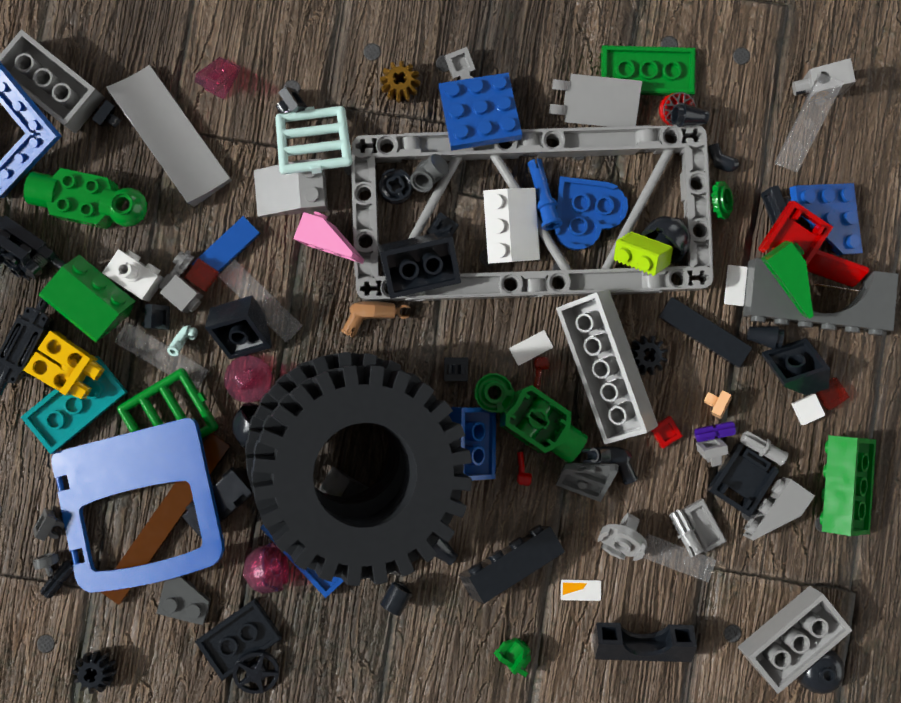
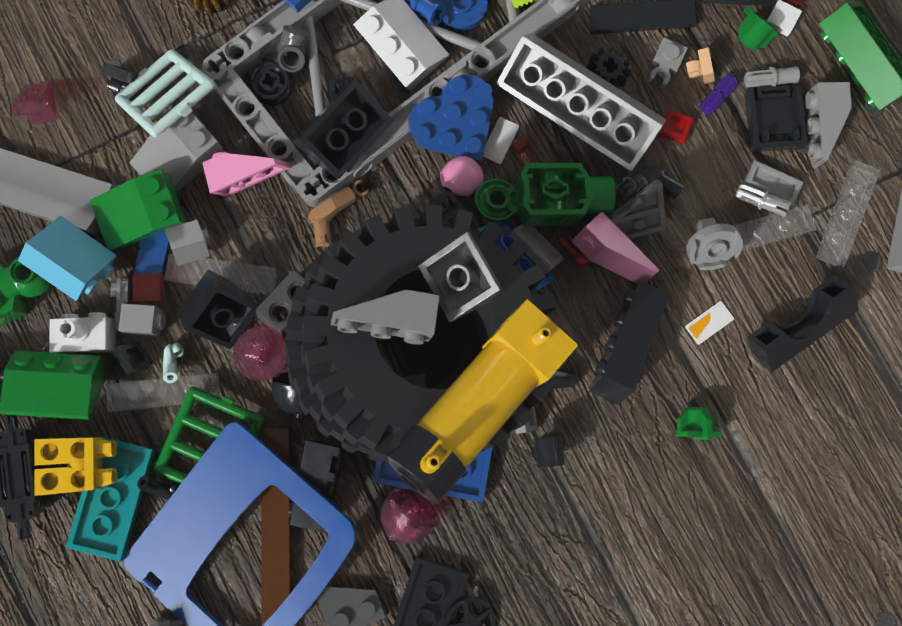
camera: 30 degrees left, 5 degrees down
light grey tile [696,438,728,467] -> none
none -> medium azure brick [18,216,117,301]
none -> green slope [90,169,187,251]
none -> black arm [137,475,180,500]
none -> light grey brick [165,220,211,266]
none -> dark grey brick [256,270,305,338]
none -> light grey slope [330,290,439,344]
none -> yellow piece [385,299,578,505]
none -> blue plate [408,74,493,161]
none -> flat silver slope [418,232,502,322]
none -> bright pink hair [440,156,484,197]
none -> light grey tile [509,224,564,274]
none -> bright pink slope [572,212,659,284]
none -> light grey plate [648,37,687,88]
none -> green piece [738,7,778,51]
none -> clear tile [816,160,880,268]

